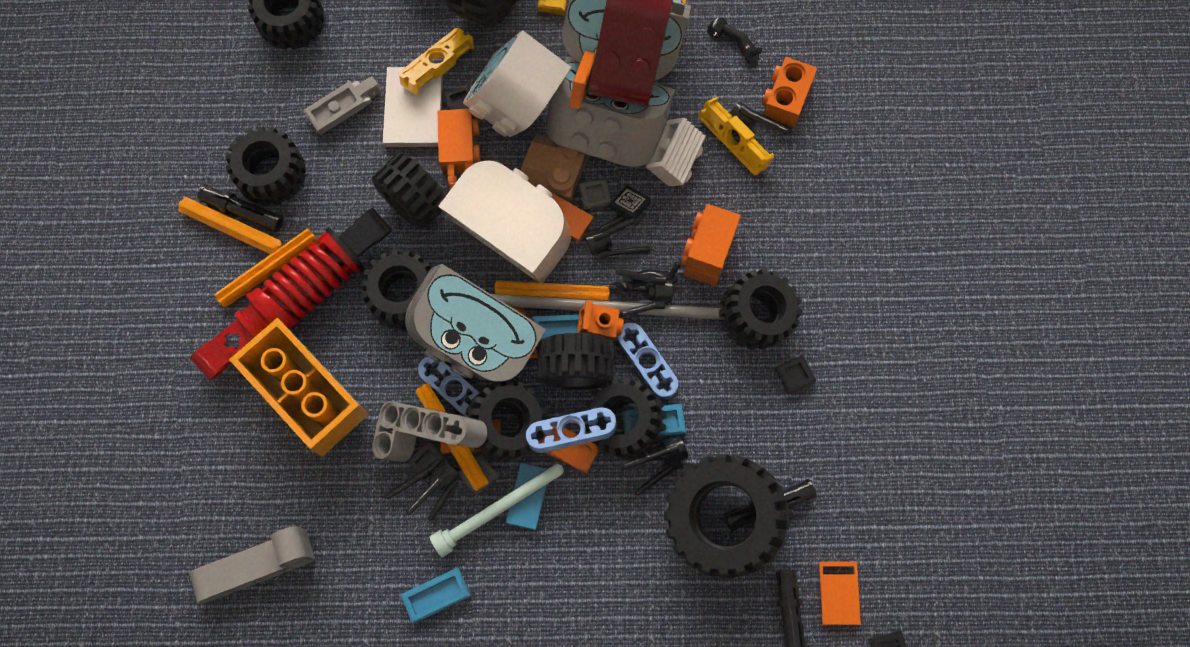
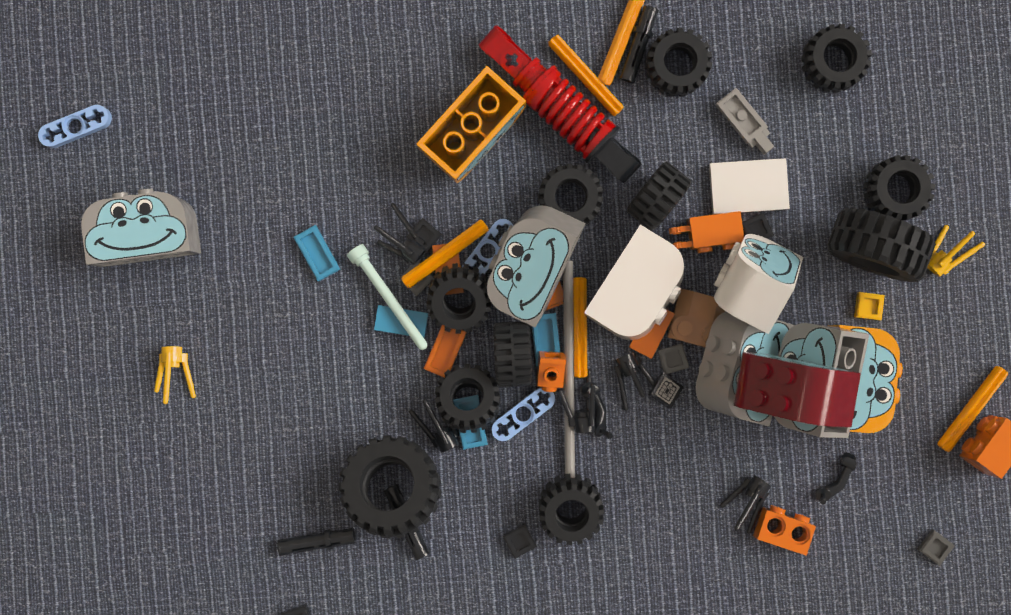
camera: 85 degrees right, 15 degrees up
light grey beam [189,526,316,604] -> none
light grey beam [372,401,487,462] -> none
yellow piece [398,28,475,94] -> none
light blue beam [526,408,616,453] -> none
orange tile [569,51,595,109] -> none
white brick [646,118,706,186] -> none
orange piece [681,204,741,287] -> none
yellow piece [698,97,774,175] -> none
orange piece [819,562,861,625] -> none

